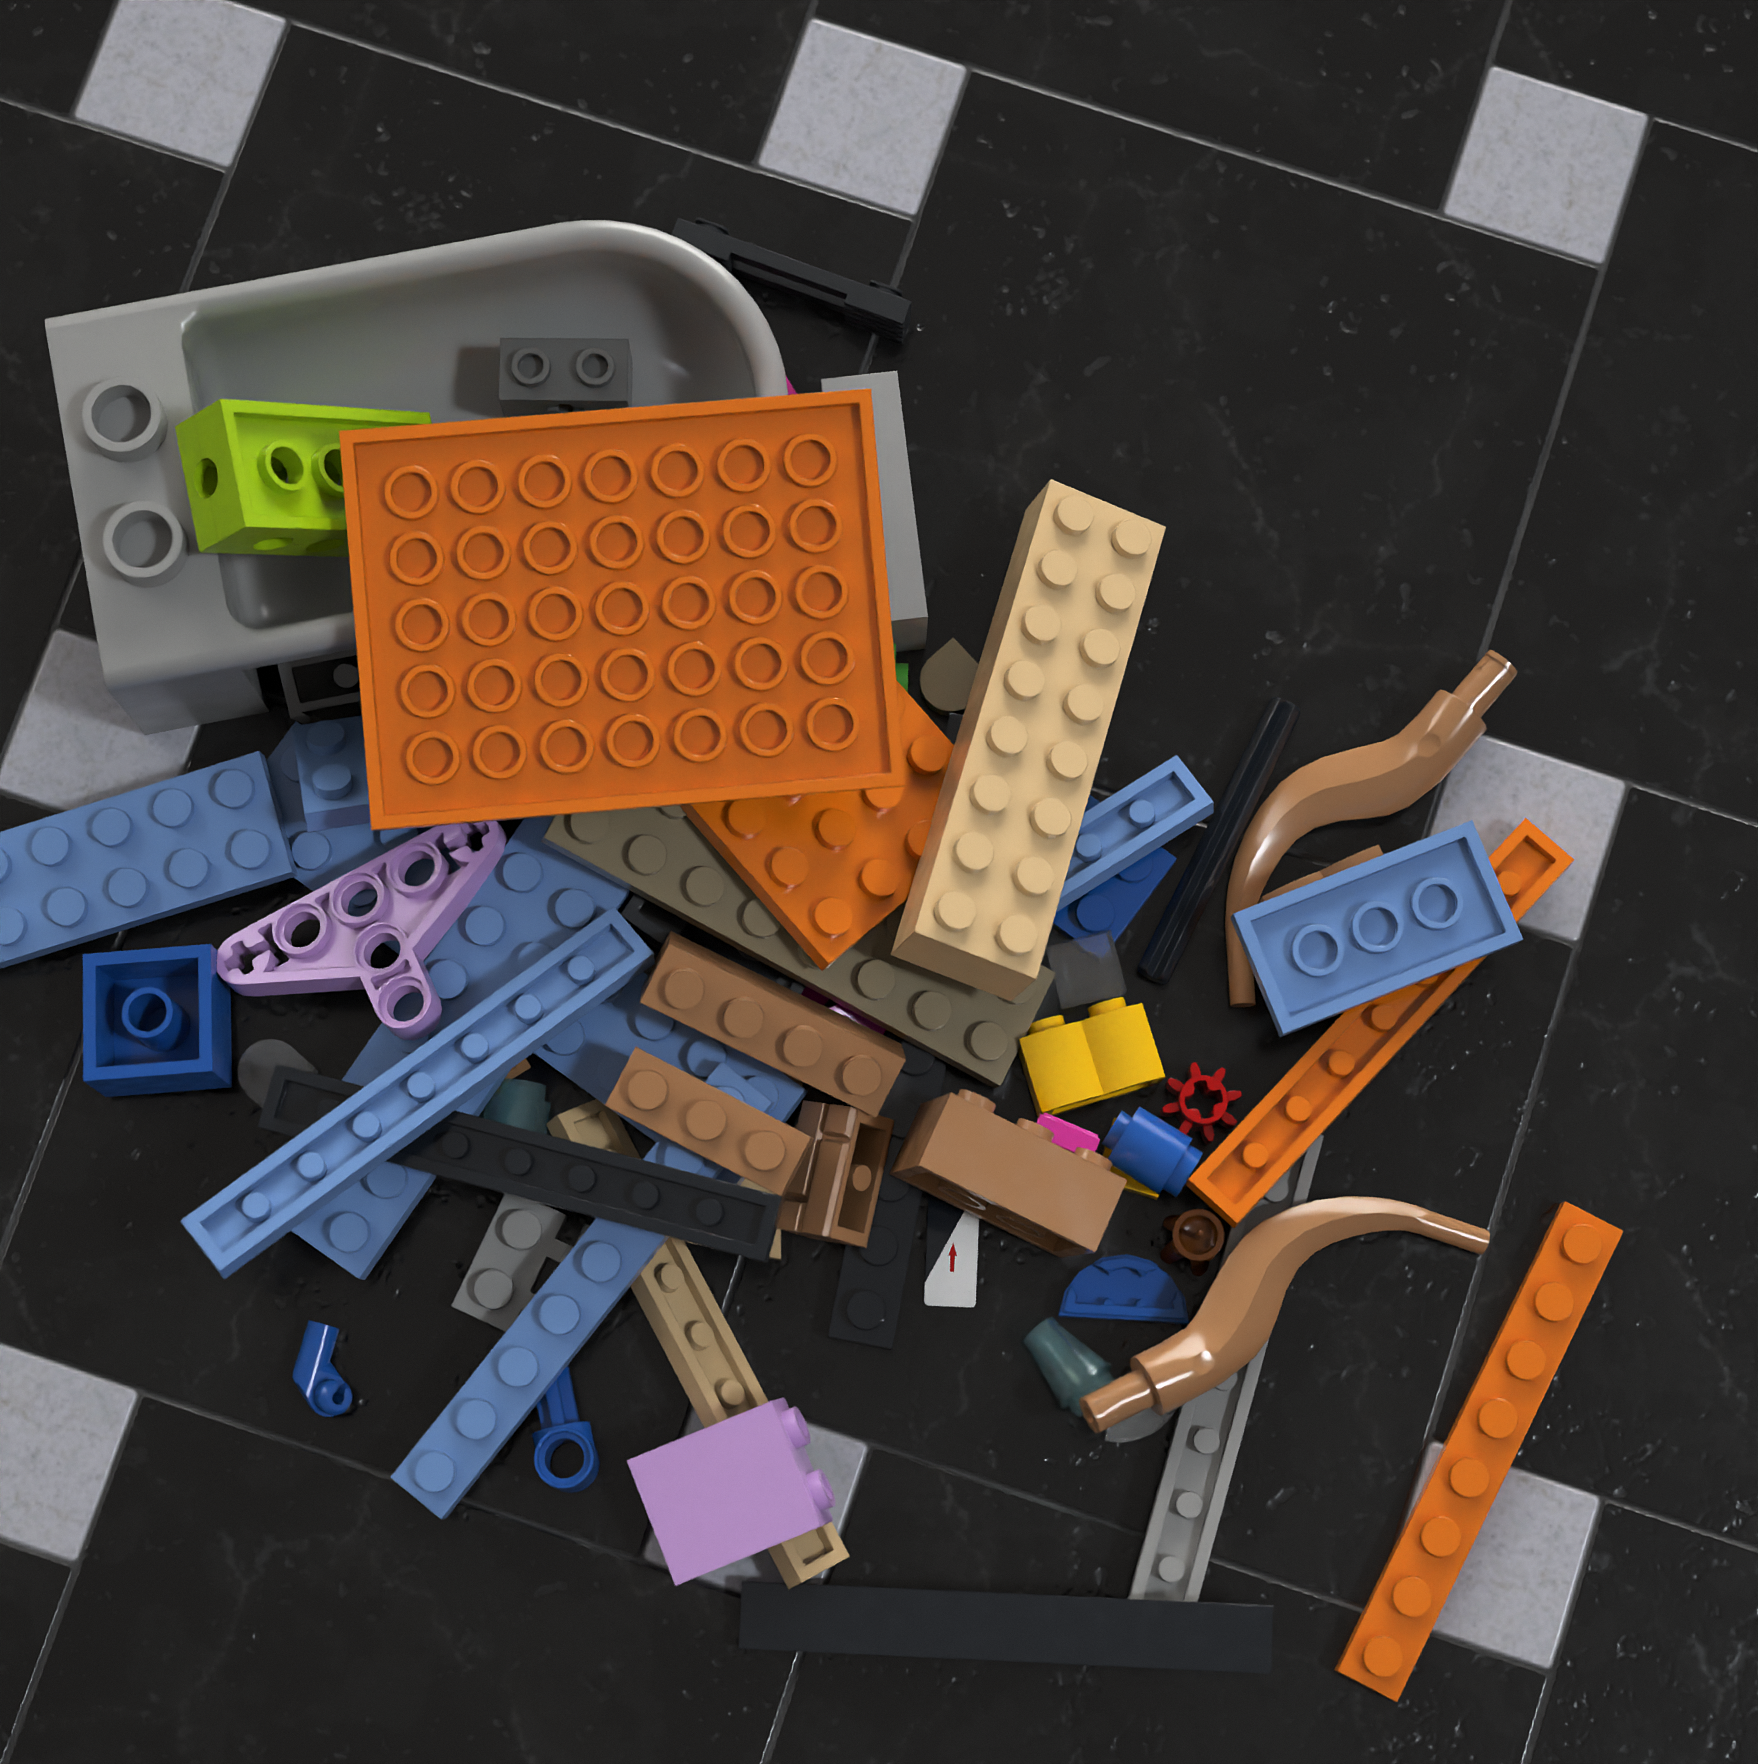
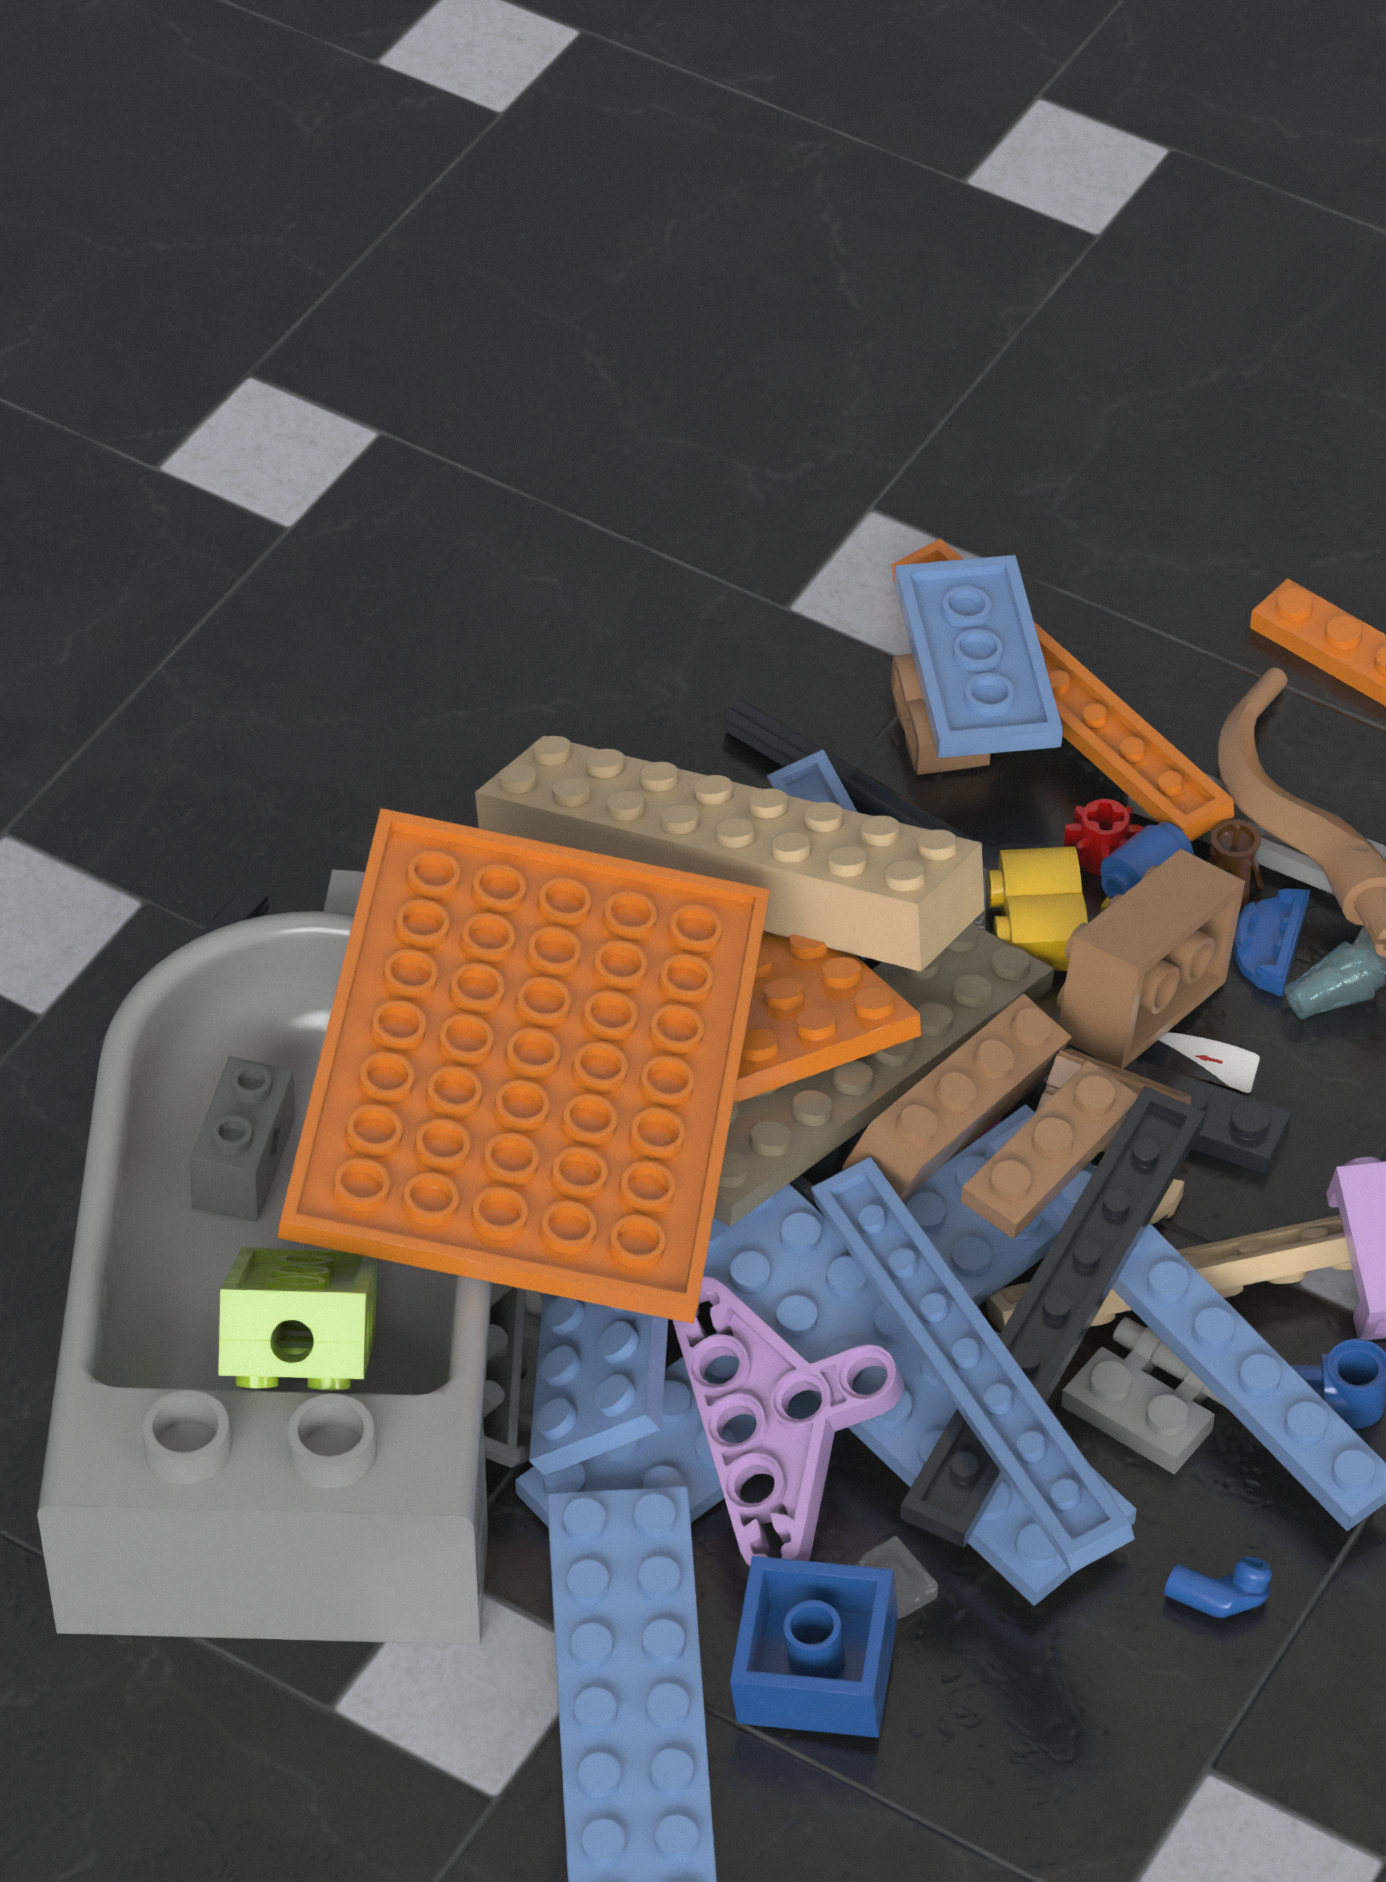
camera: 75 degrees left, 30 degrees down
medium nougat animal [1225,650,1517,1007] -> none

